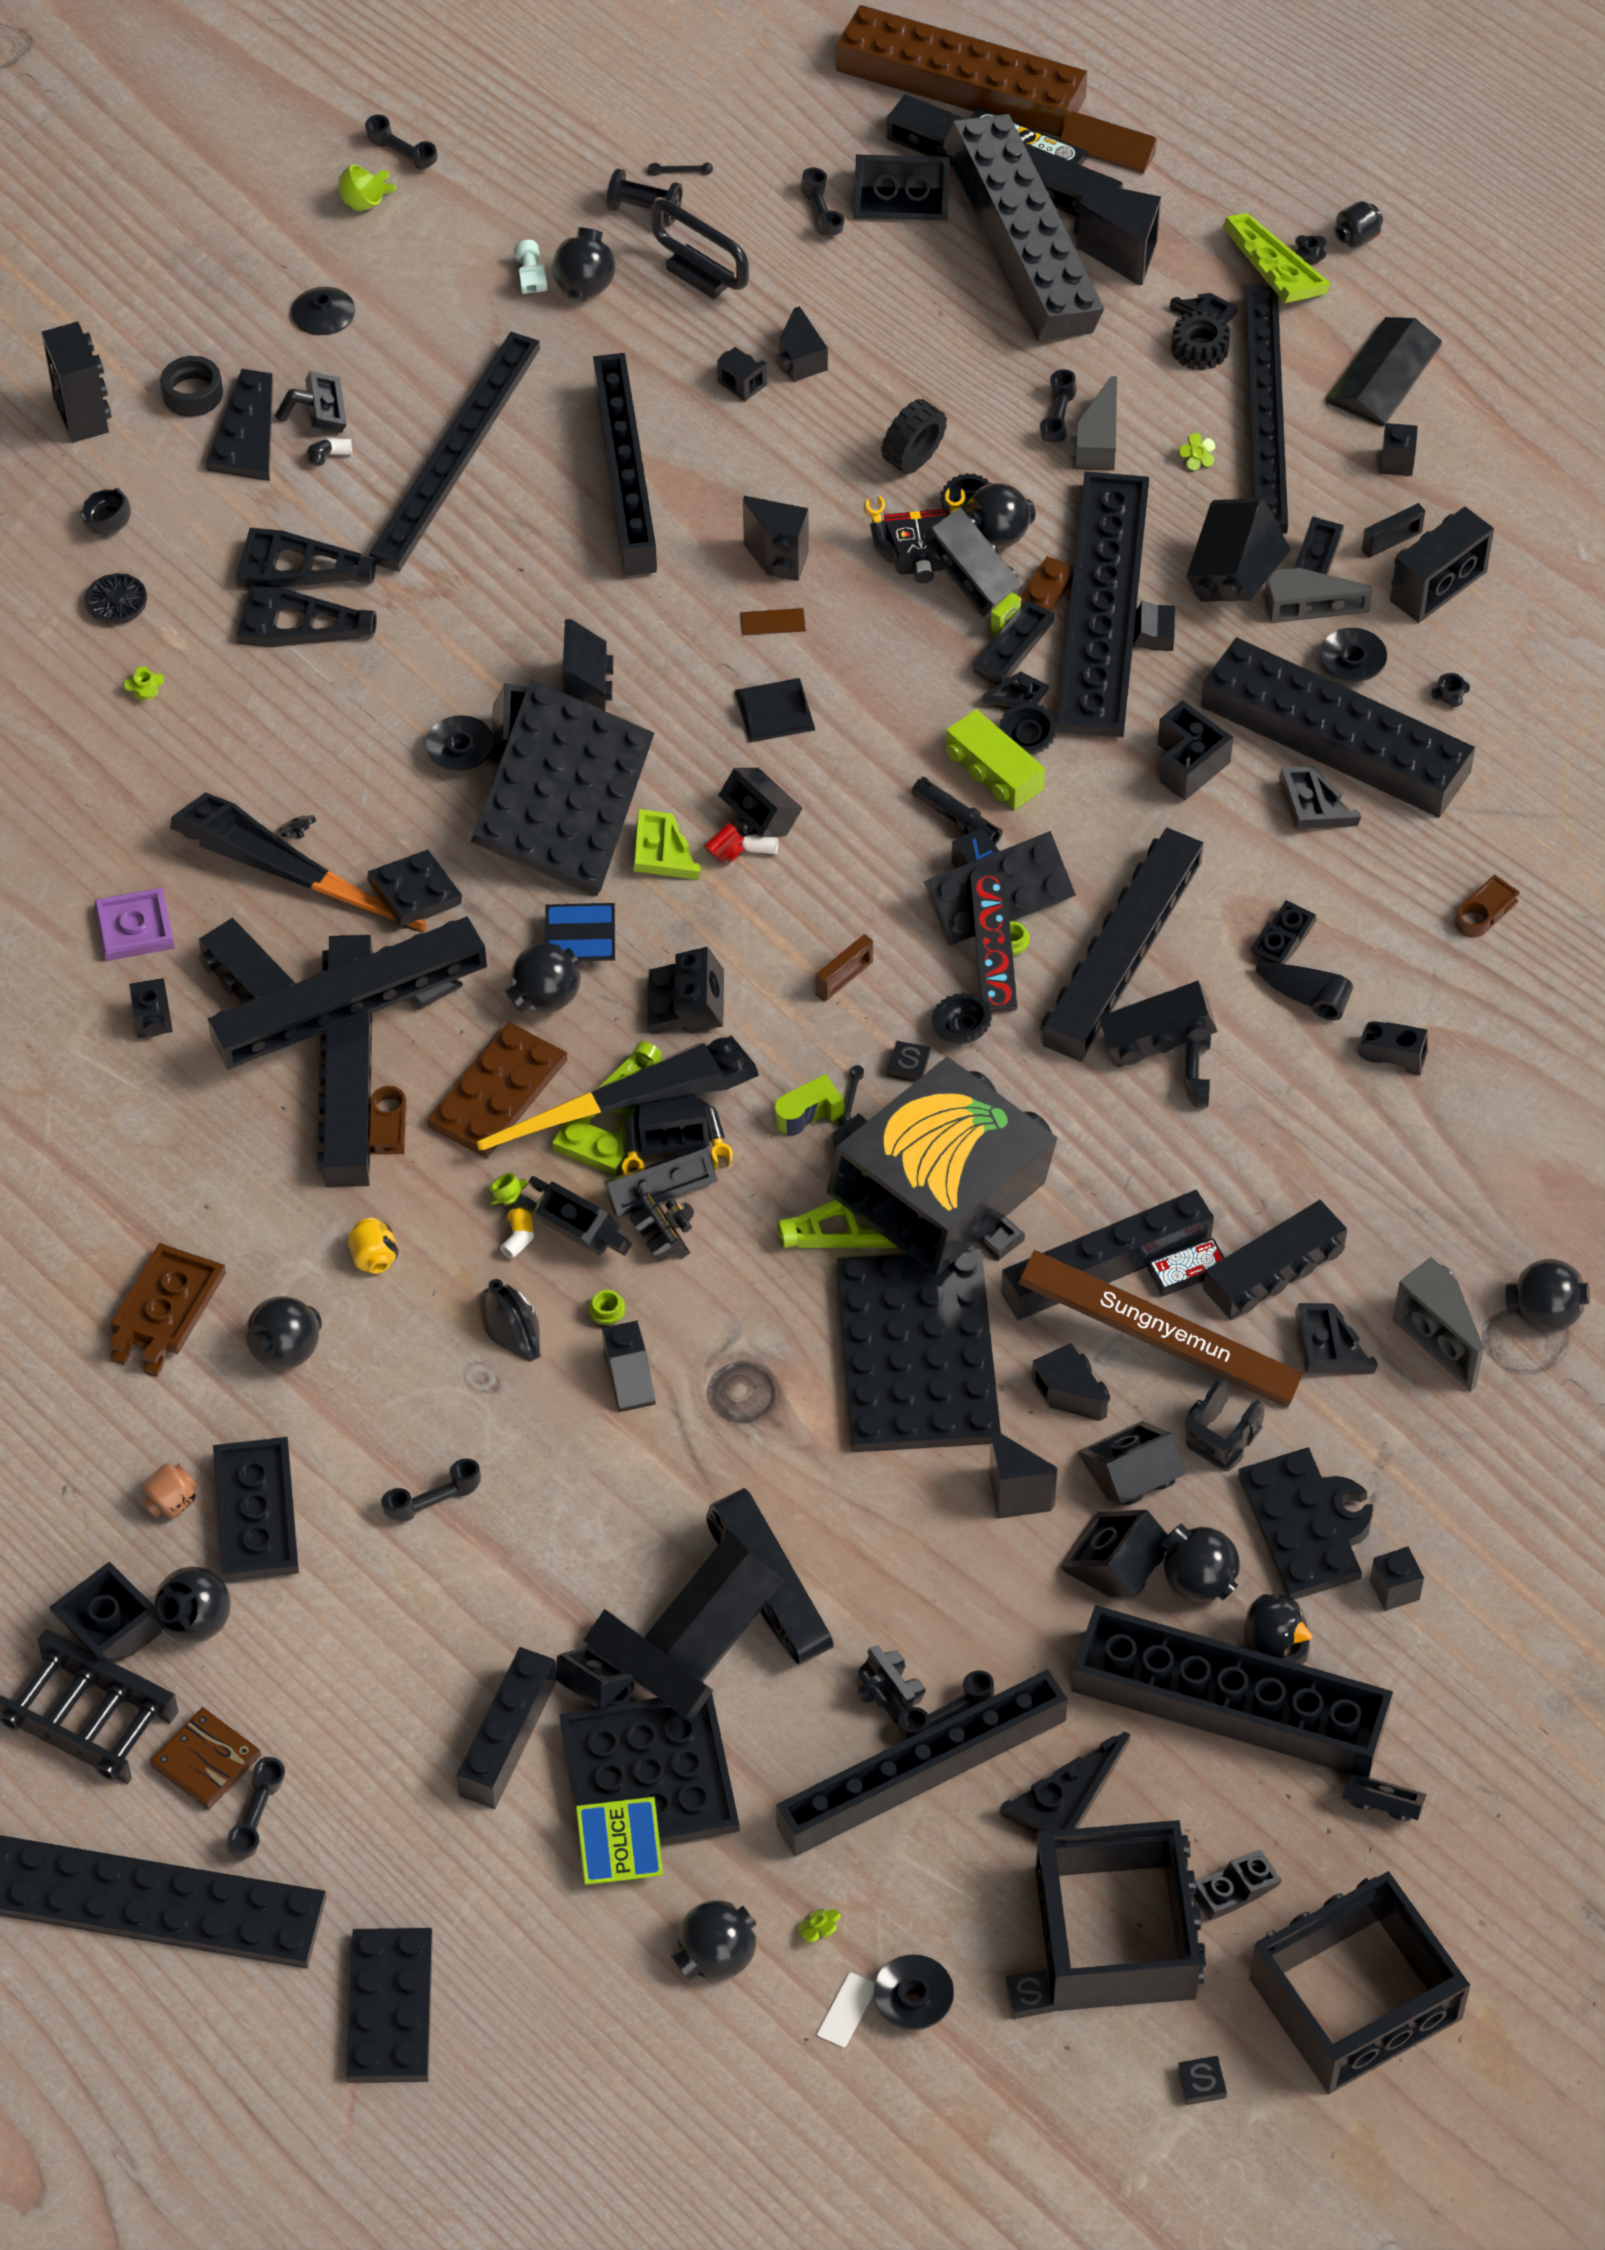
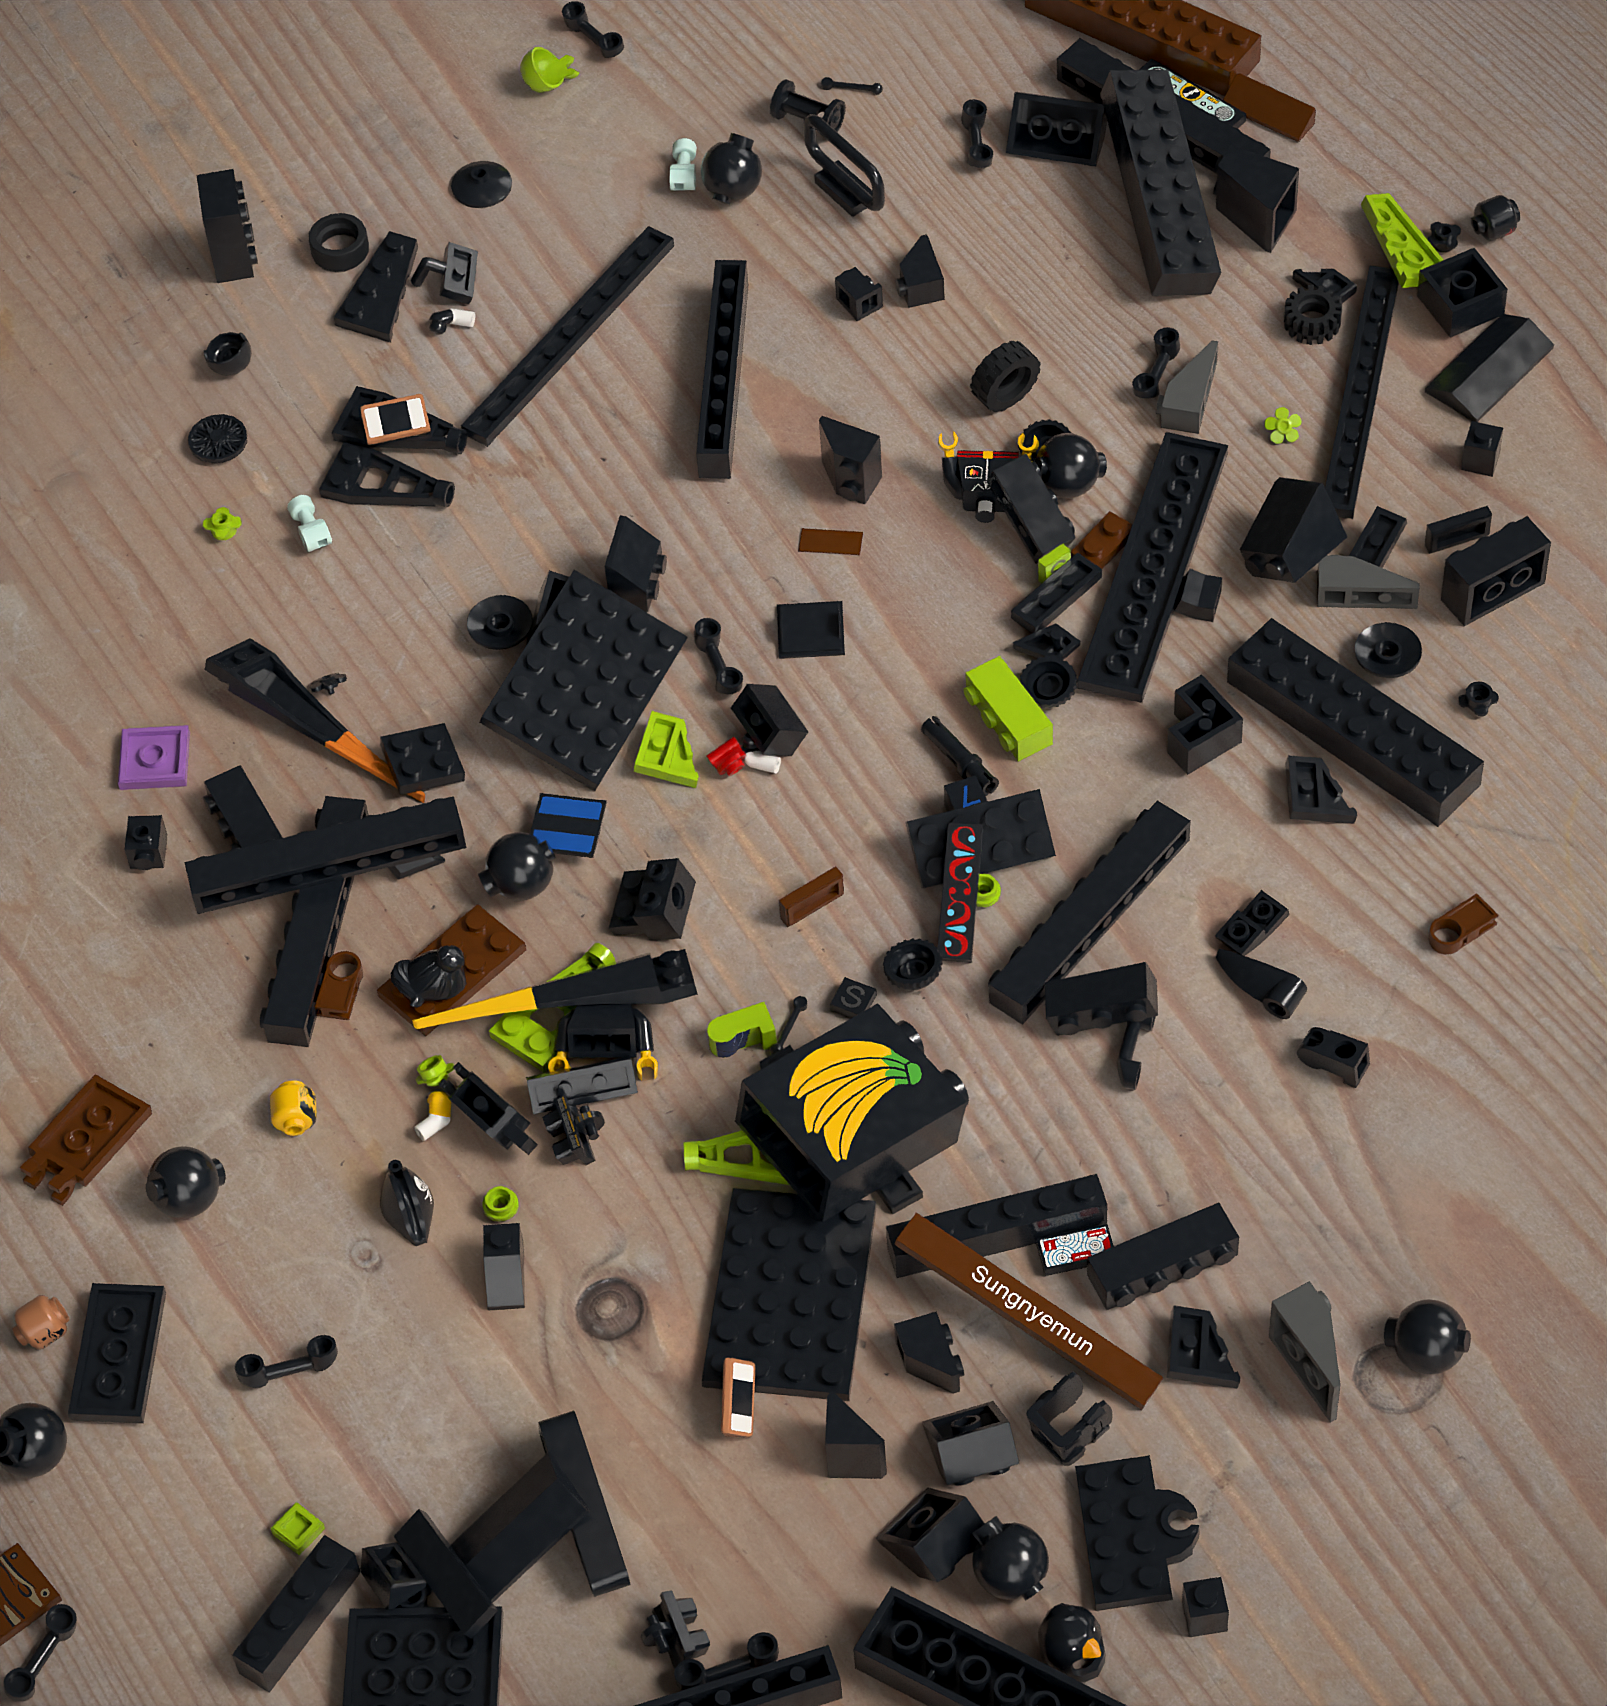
camera: 15 degrees right, 0 degrees up
none -> lime tile [270,1502,325,1556]
none -> light aqua leg [287,495,332,552]
none -> slope [360,394,431,445]
none -> black hair [391,945,467,1007]
none -> black bar [694,618,743,694]
none -> slope [721,1358,755,1437]
none -> black brick [1417,248,1508,338]

